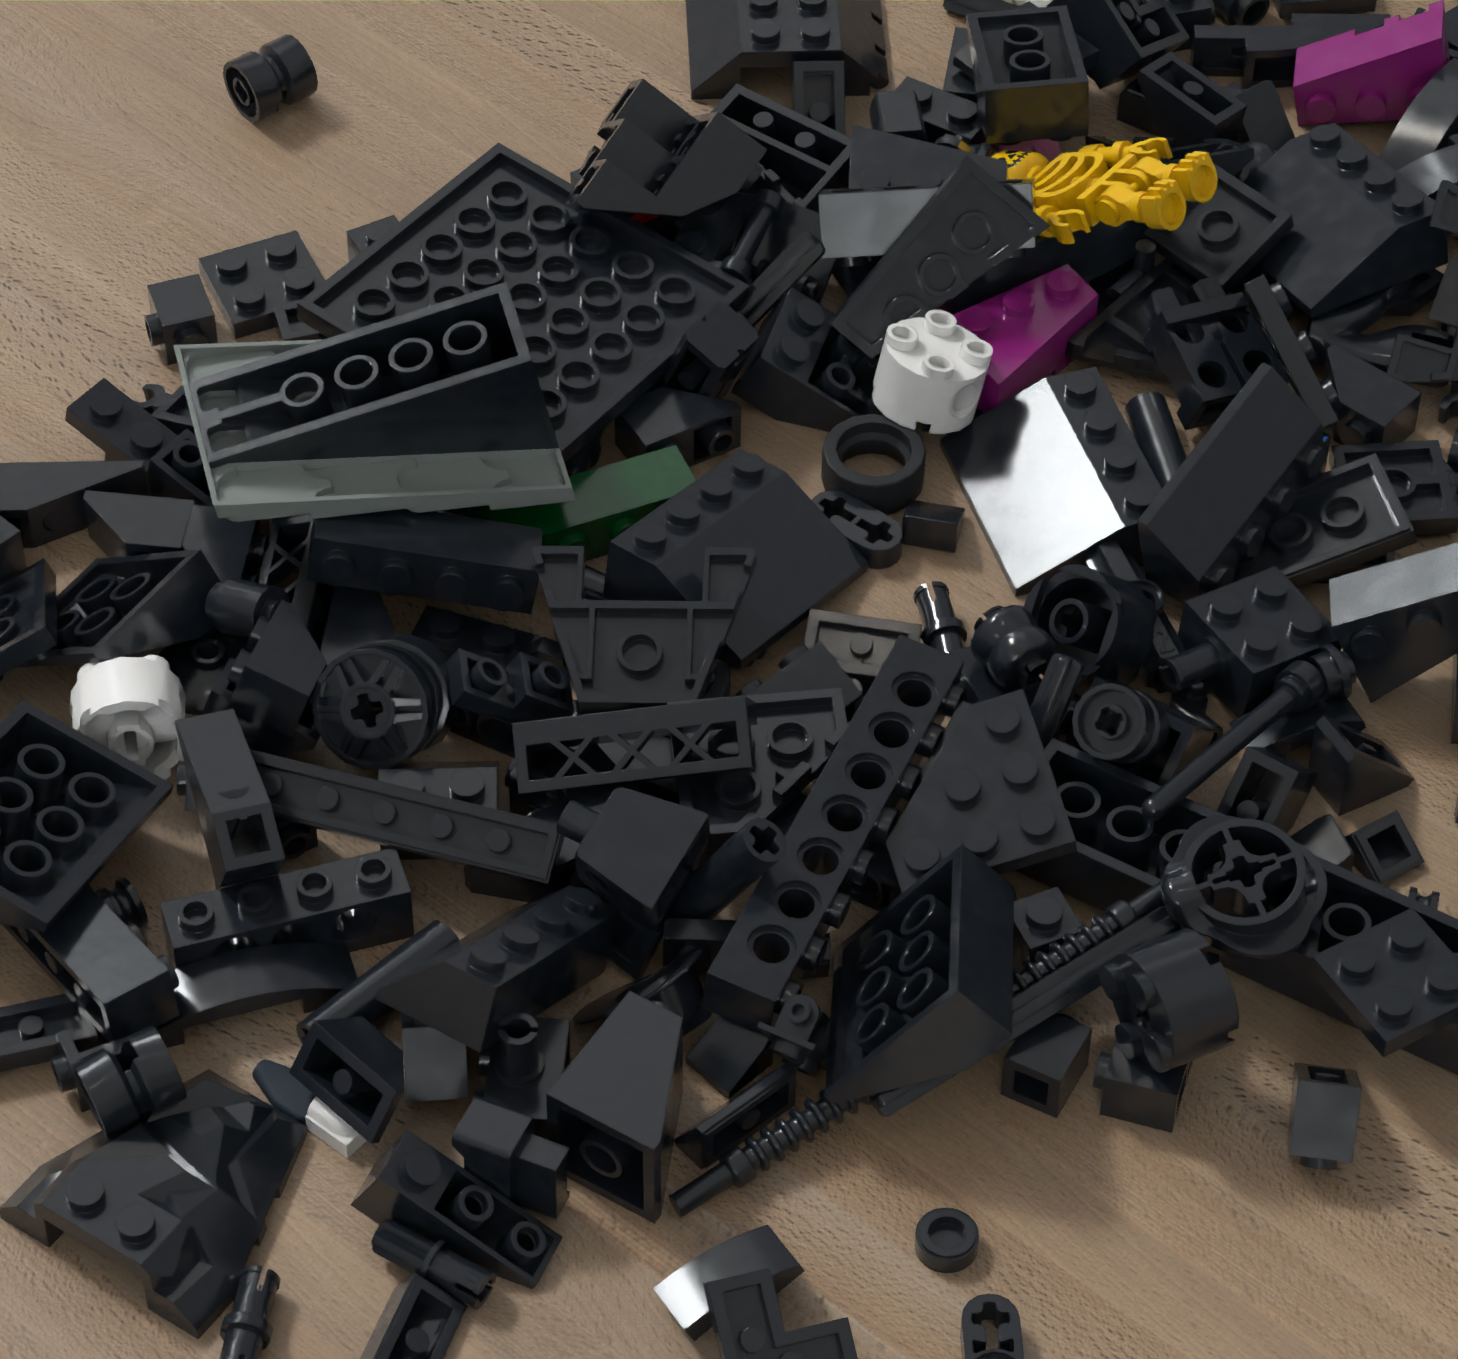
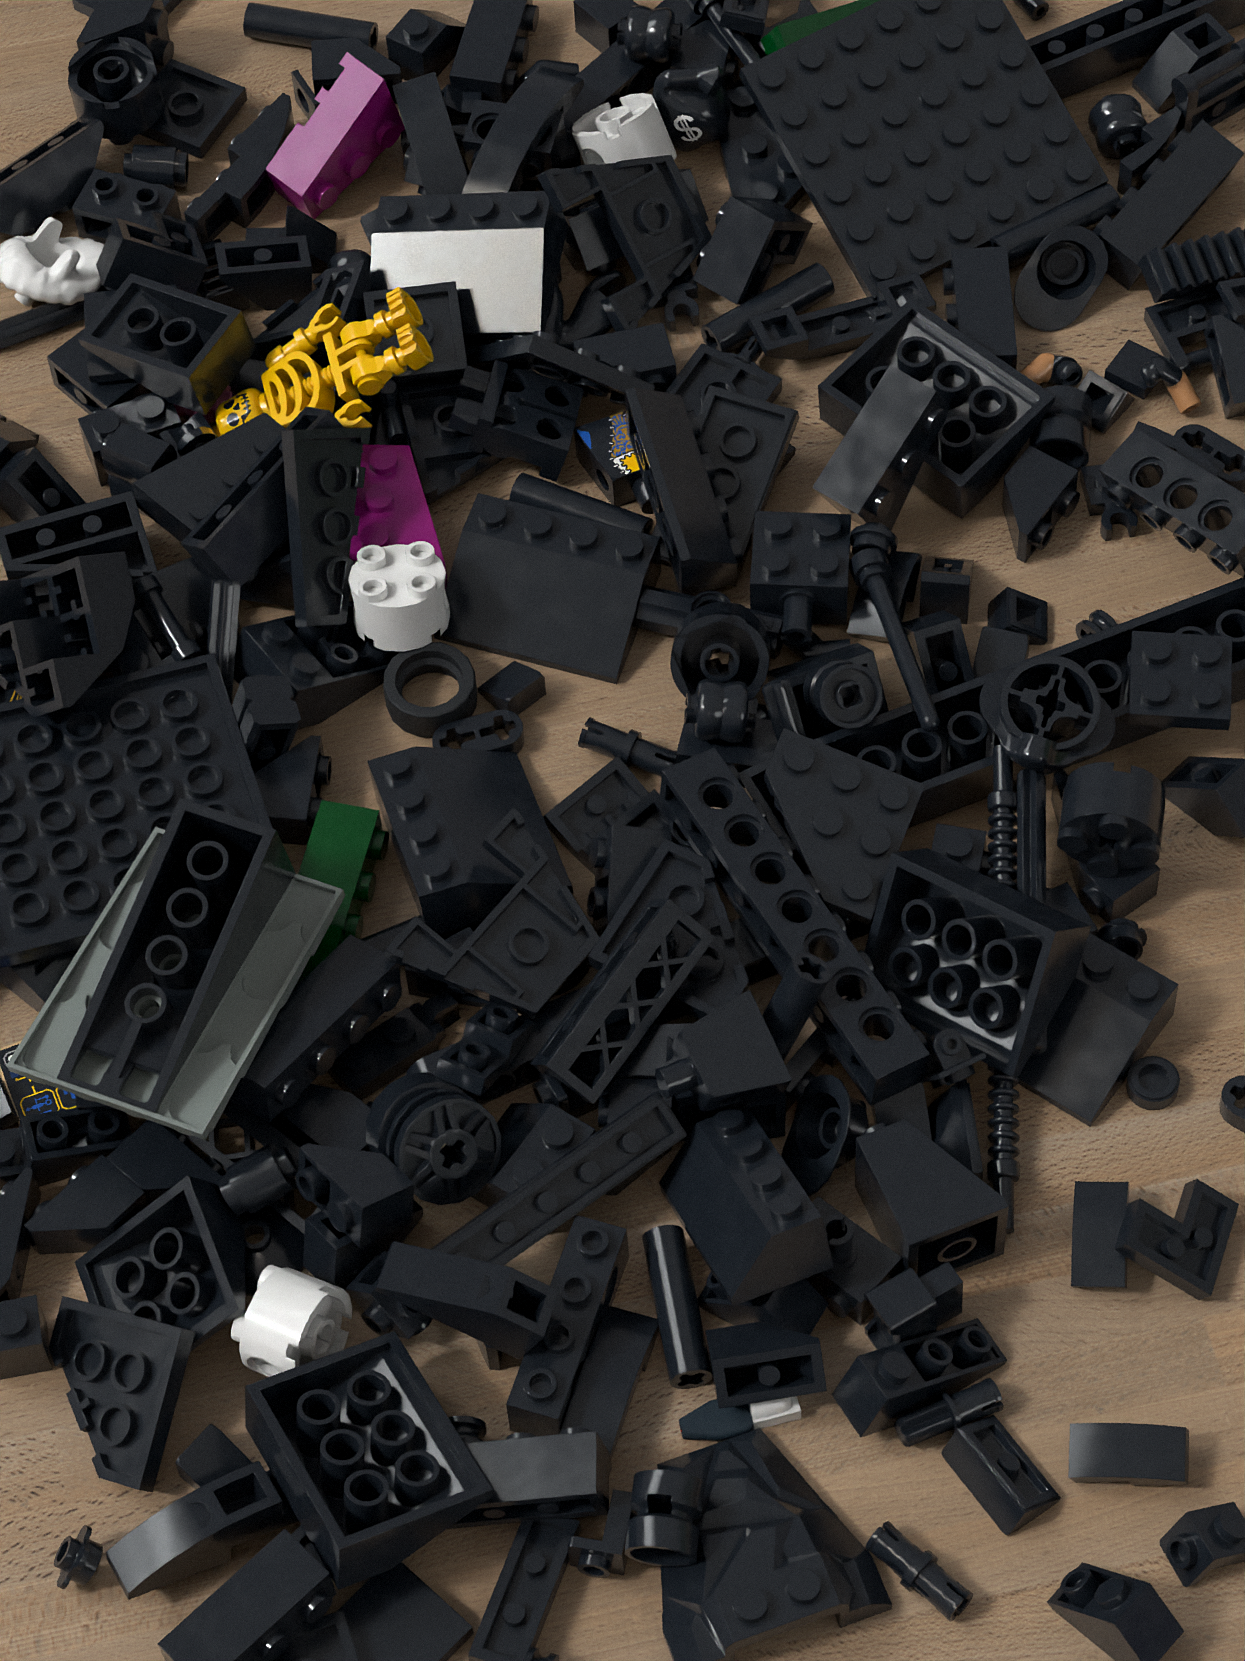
camera: 50 degrees left, 10 degrees up
none -> black slope [1017,933,1179,1127]
none -> black plate [1097,918,1147,960]

